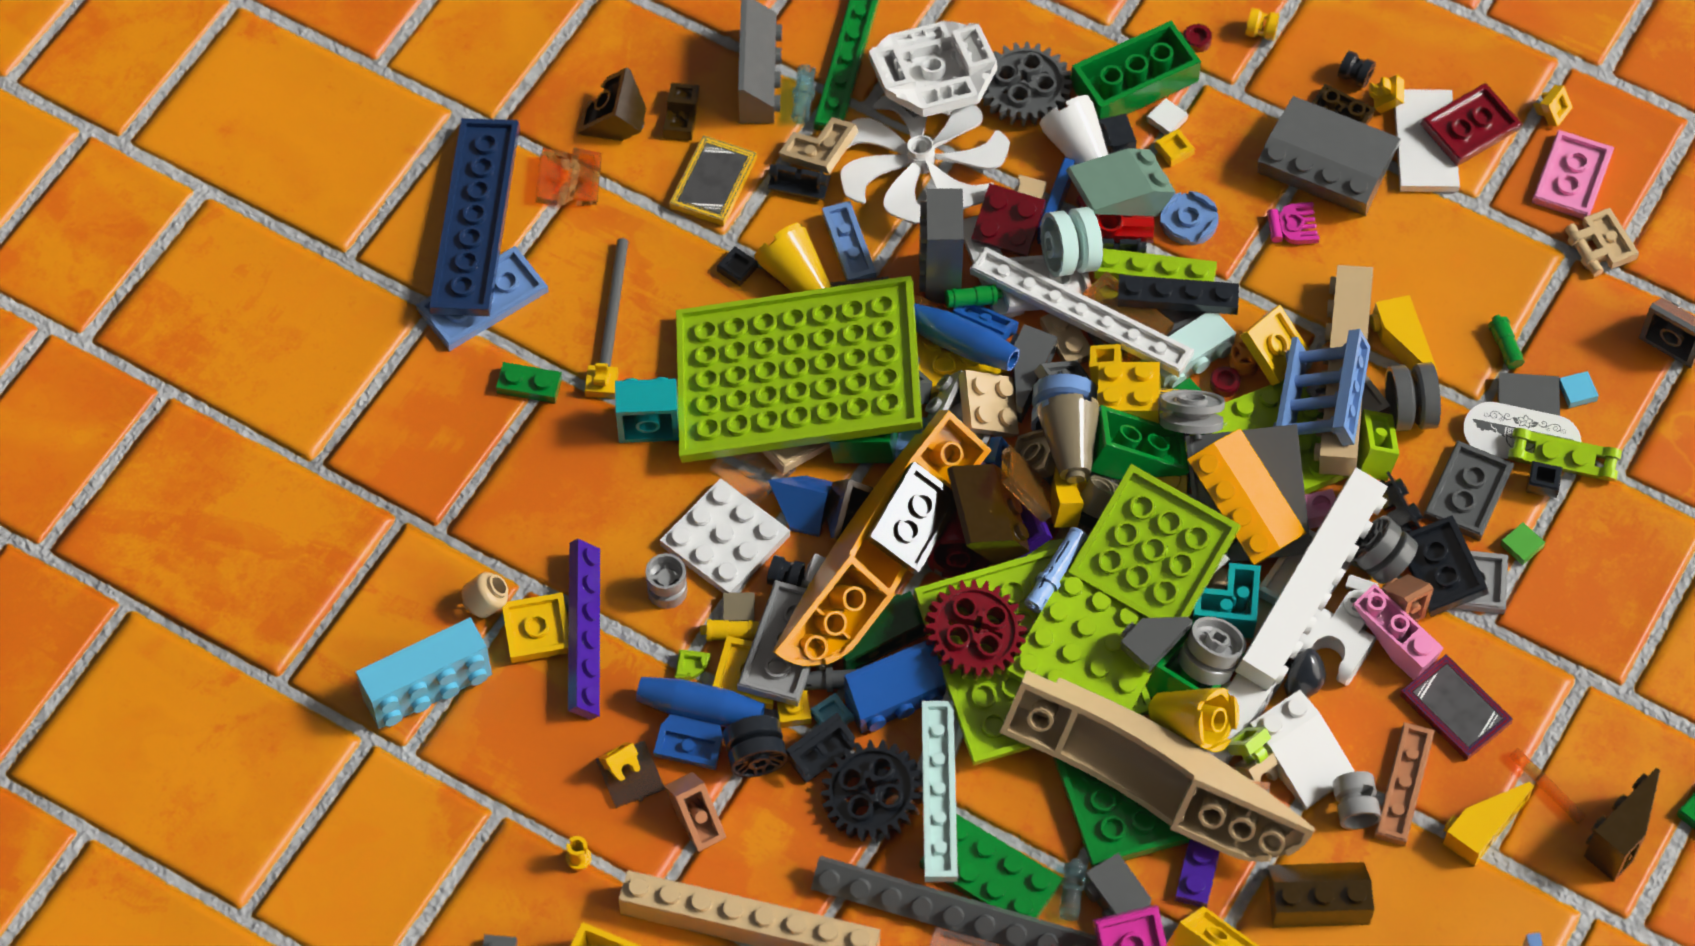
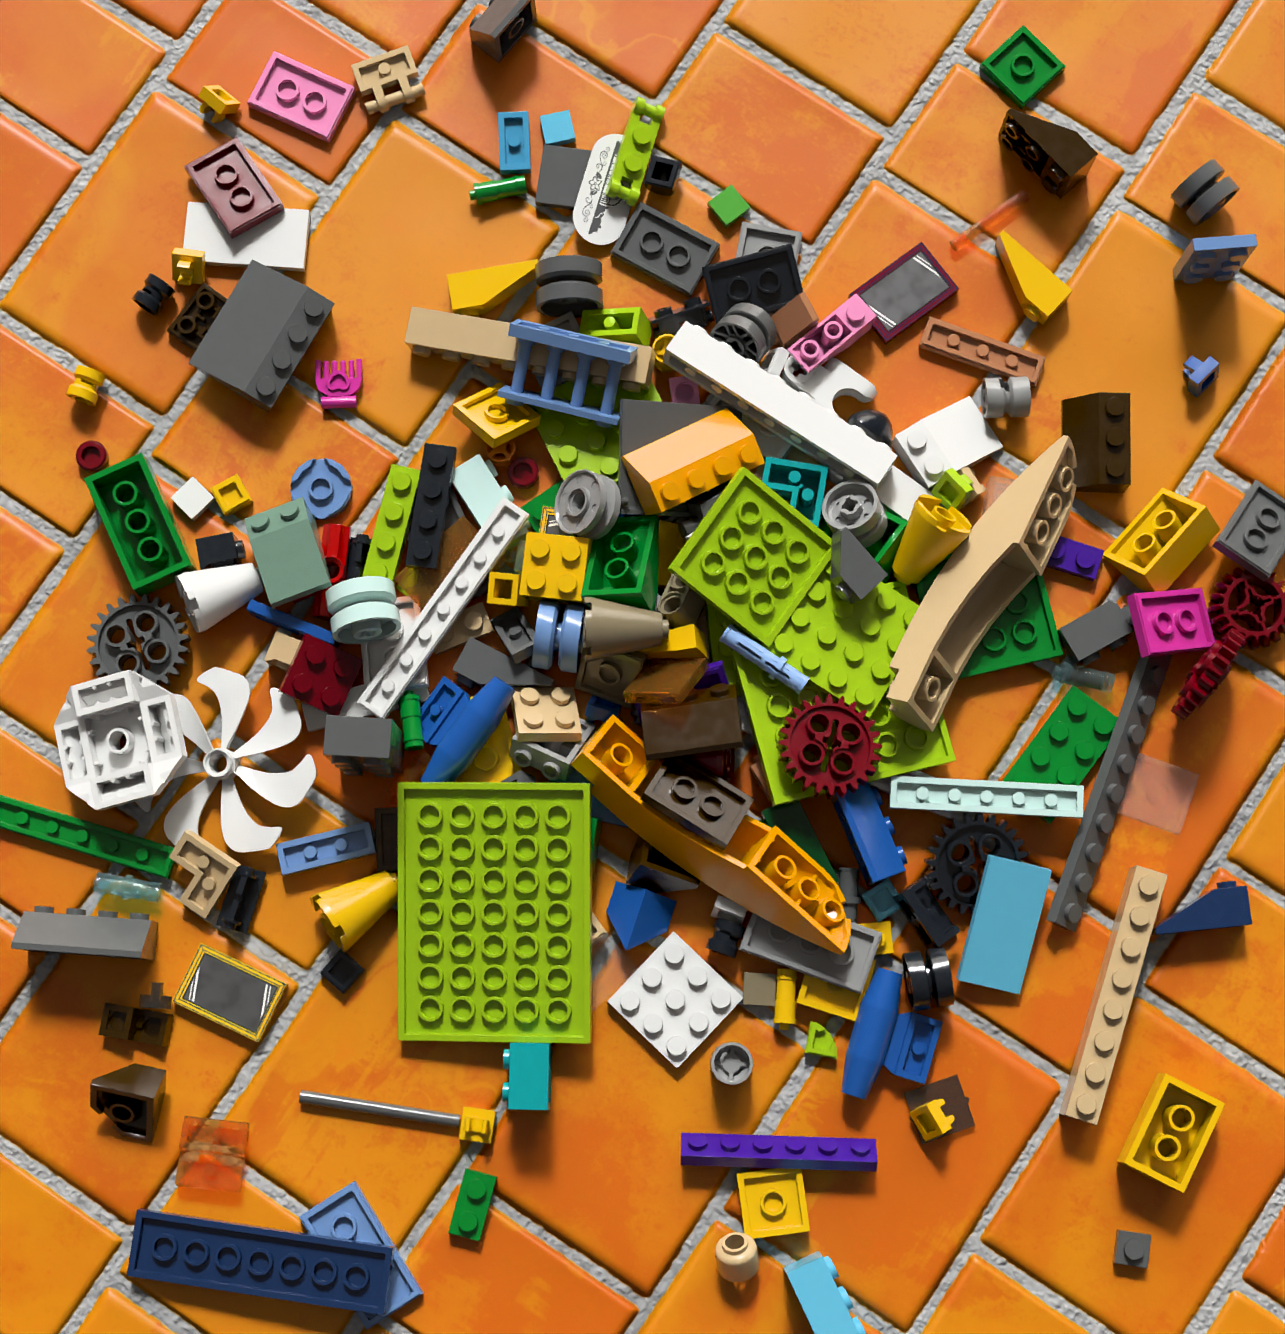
camera: 85 degrees left, 20 degrees up
yellow pin [566,836,591,870] -> none
nougat slope [664,772,727,852] -> none
none -> clear smoke tile [139,982,172,1009]
none -> dark azure plate [498,111,531,175]
none -> medium azure tile [956,854,1052,994]

